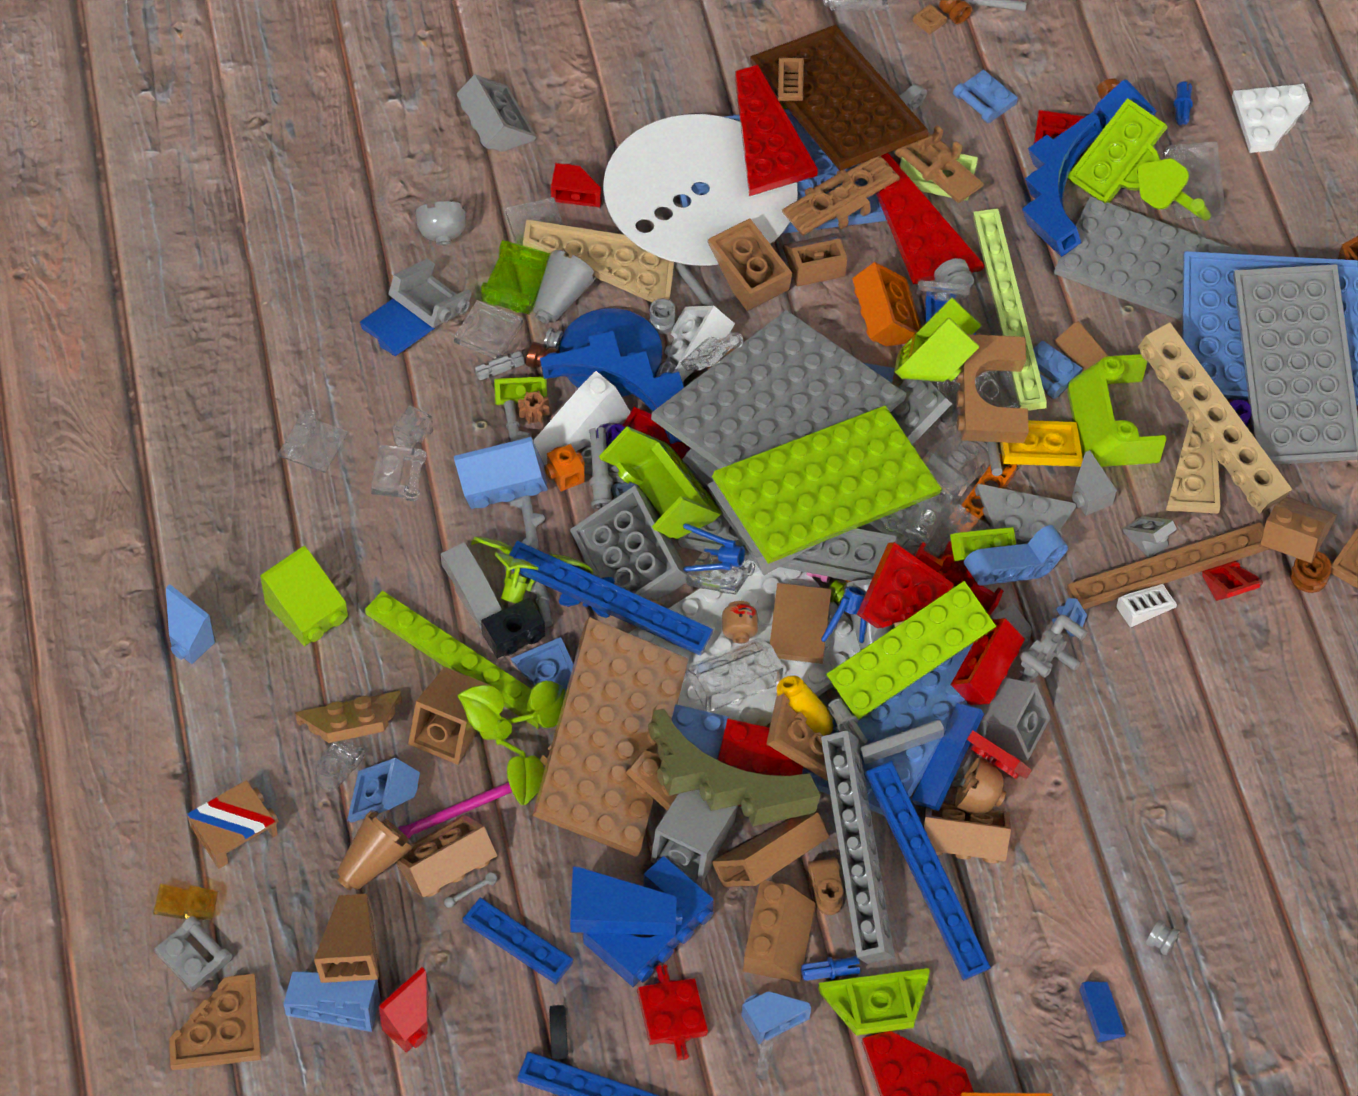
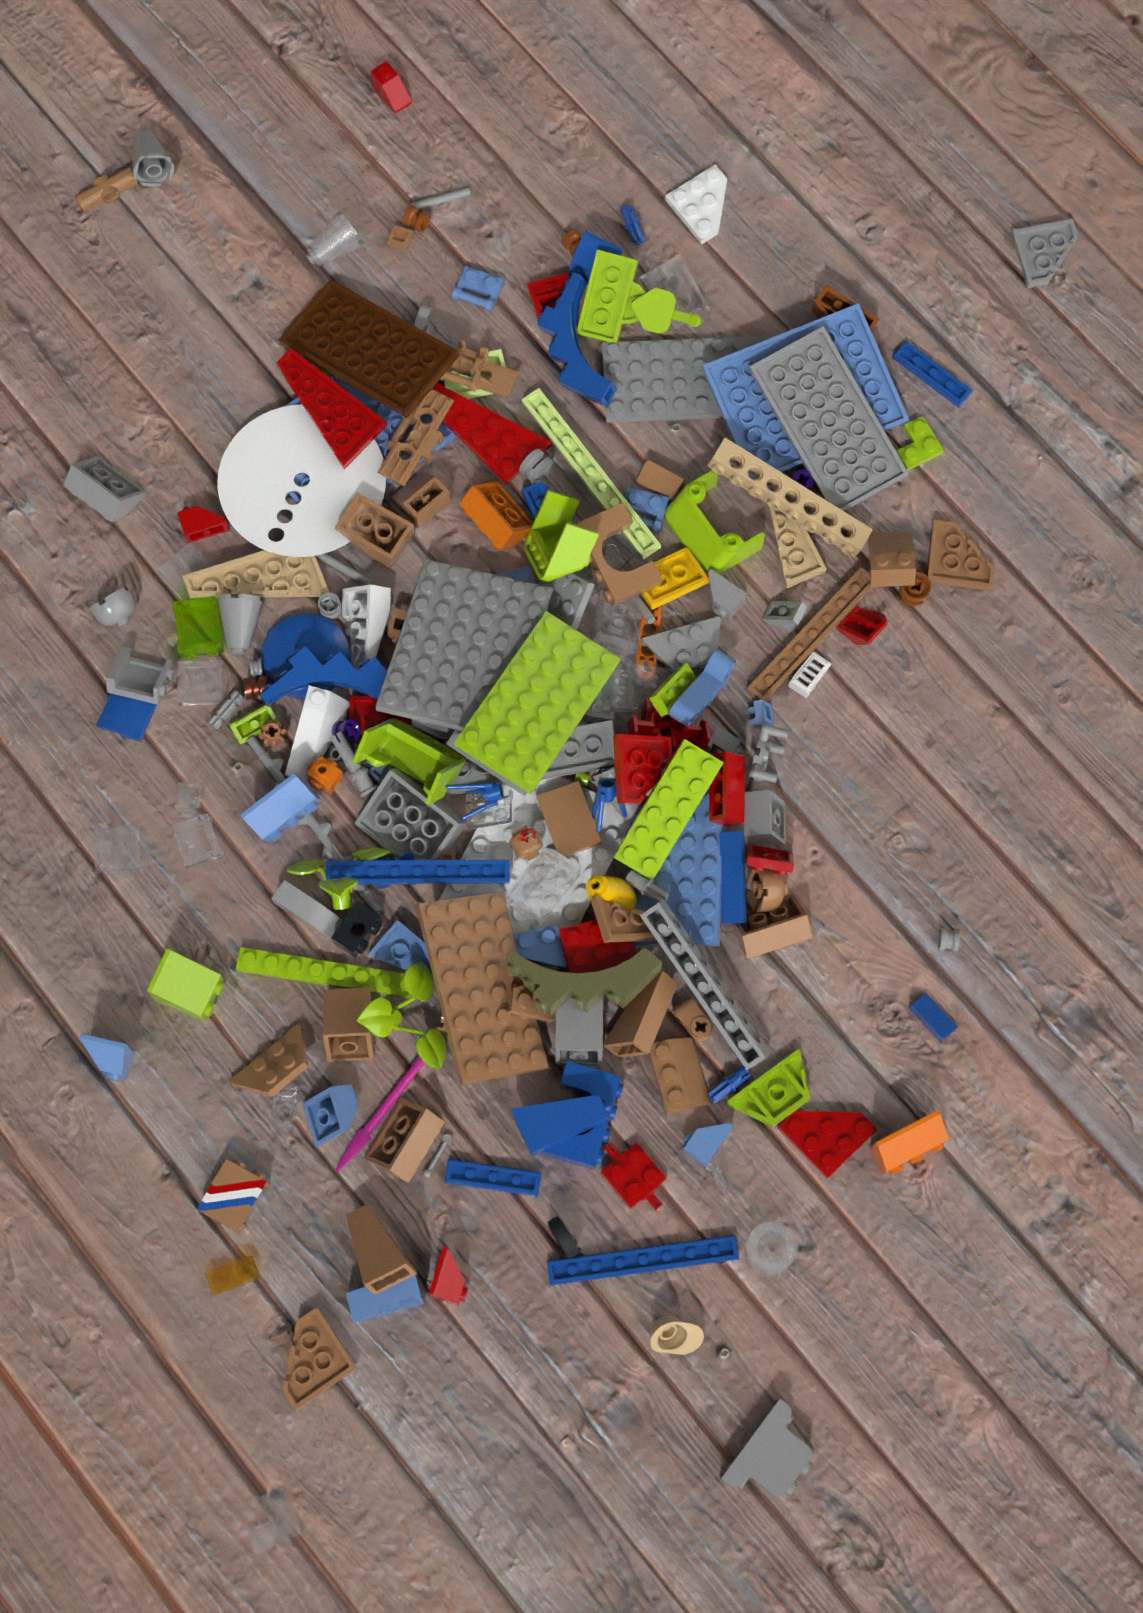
camera: 25 degrees left, 15 degrees up
light grey plate [154,916,232,992] -> none
medium nougat cone [337,809,414,890] -> none
clear plate [680,332,743,371] -> none
medium nougat slope [778,58,804,101] -> none
light grey tile [860,720,944,765] -> none
blue tile [865,761,991,981] -> none
clear plate [916,280,970,301] -> none

